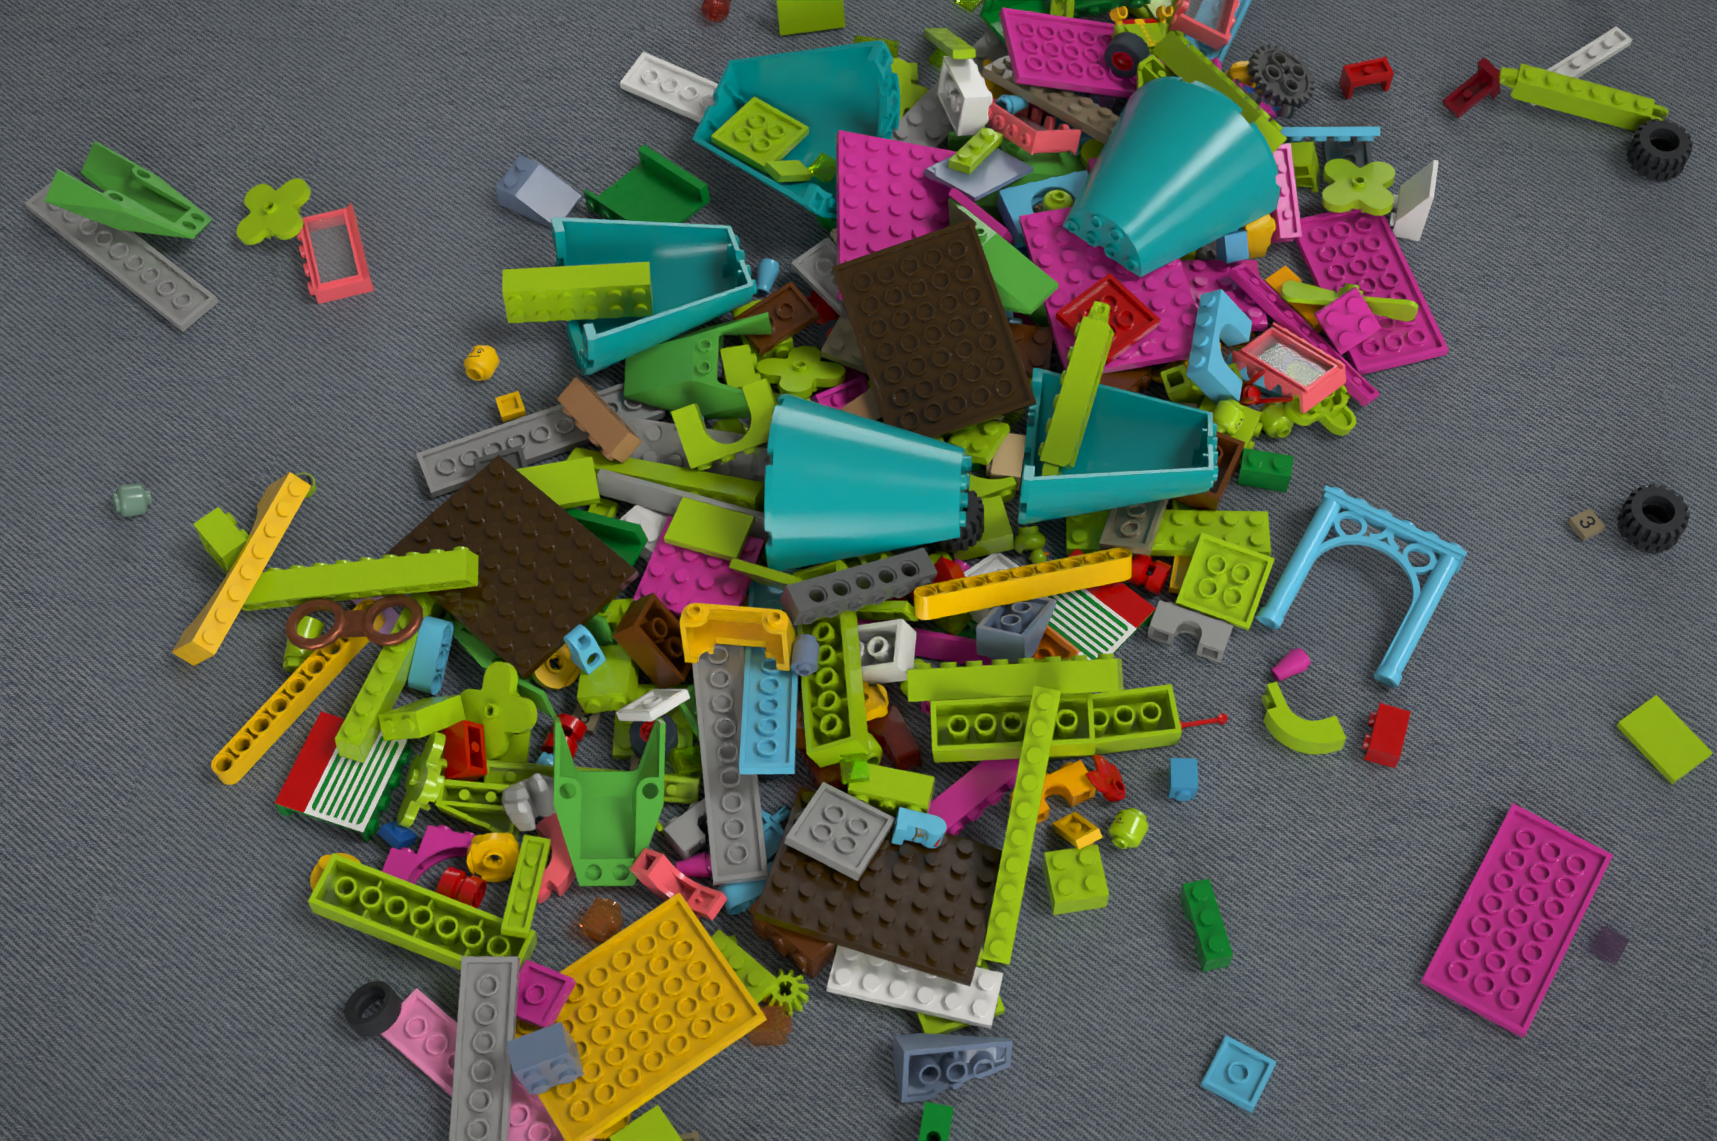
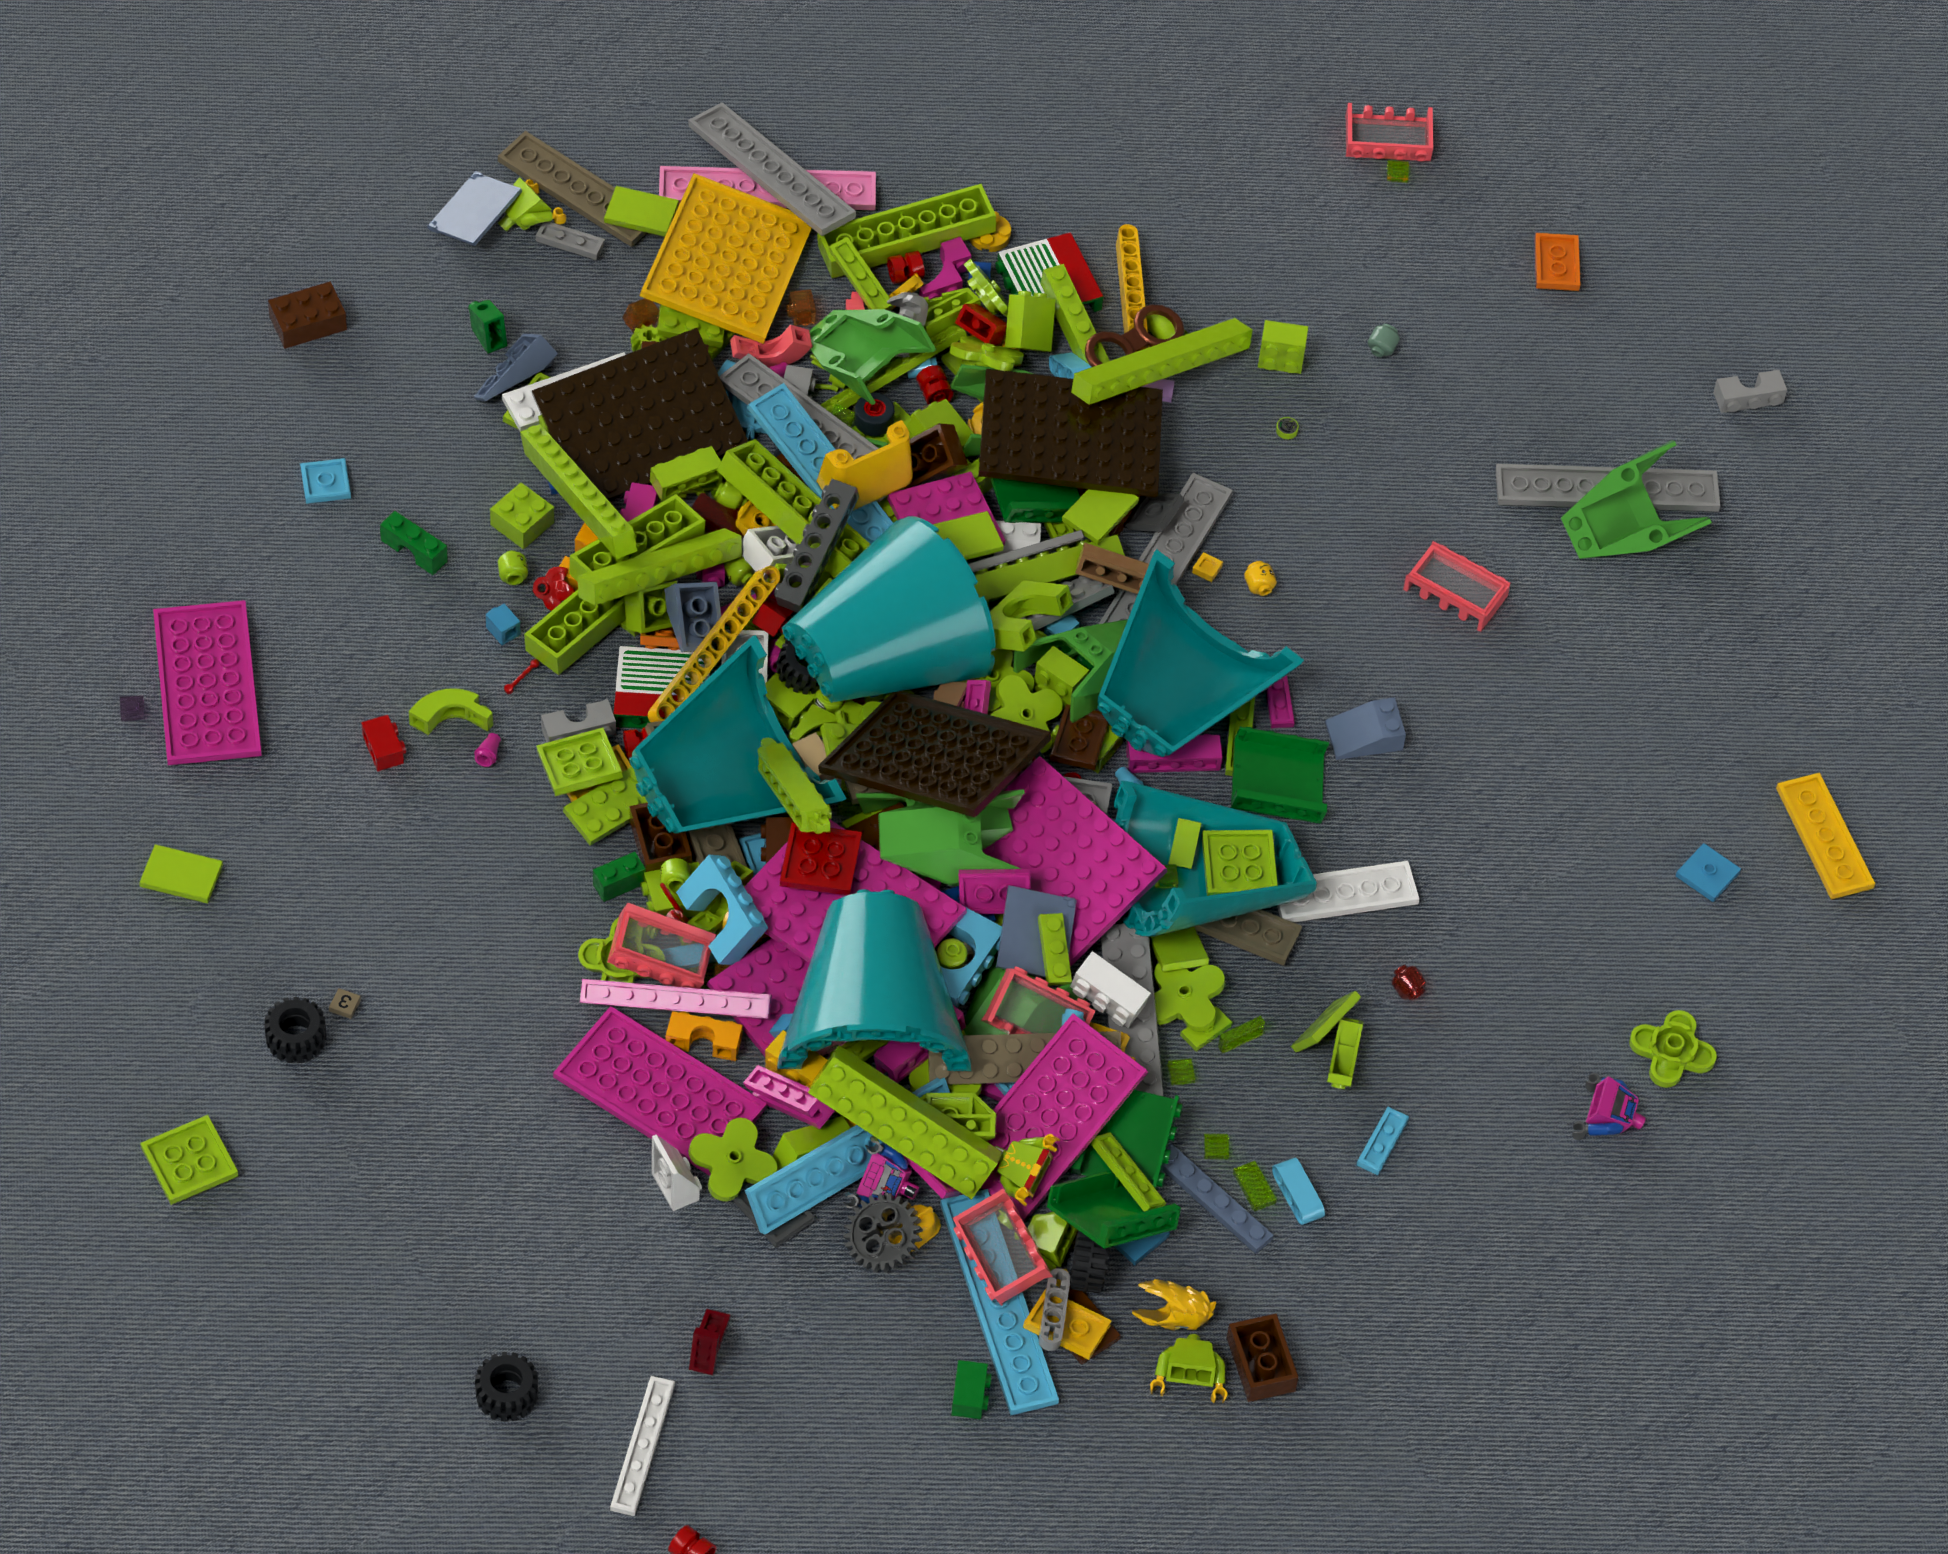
camera: 135 degrees right, 5 degrees down
yellow arch [172,472,311,666] -> none
lime plant [236,178,311,245] -> none
black tyre [344,981,402,1037] -> none
lime brick [502,262,653,323] -> none
sand blue brick [506,1022,584,1095] -> none
dark pink plate [516,959,576,1029] -> none
medium azure leg [563,624,606,675] -> none
white tile [616,689,690,721] -> none
lime tile [729,558,802,591] -> none
light grey plate [785,782,895,881] -> none
sand blue brick [791,634,819,676] -> none
clear neon green tile [839,753,869,784] -> none
medium azure leg [891,807,947,848] -> none
lime tile [924,28,976,59] -> none
yellow plate [1052,812,1102,849] -> none
black wheel [1104,32,1149,77] -> none
medium azure arch [1256,485,1467,688] -> none
lime piece [1281,281,1418,322] -> none
dark pink plate [1314,287,1381,355] -> none
red panel [1339,57,1394,100] -> none
lime hinge [1500,63,1669,132] -> none

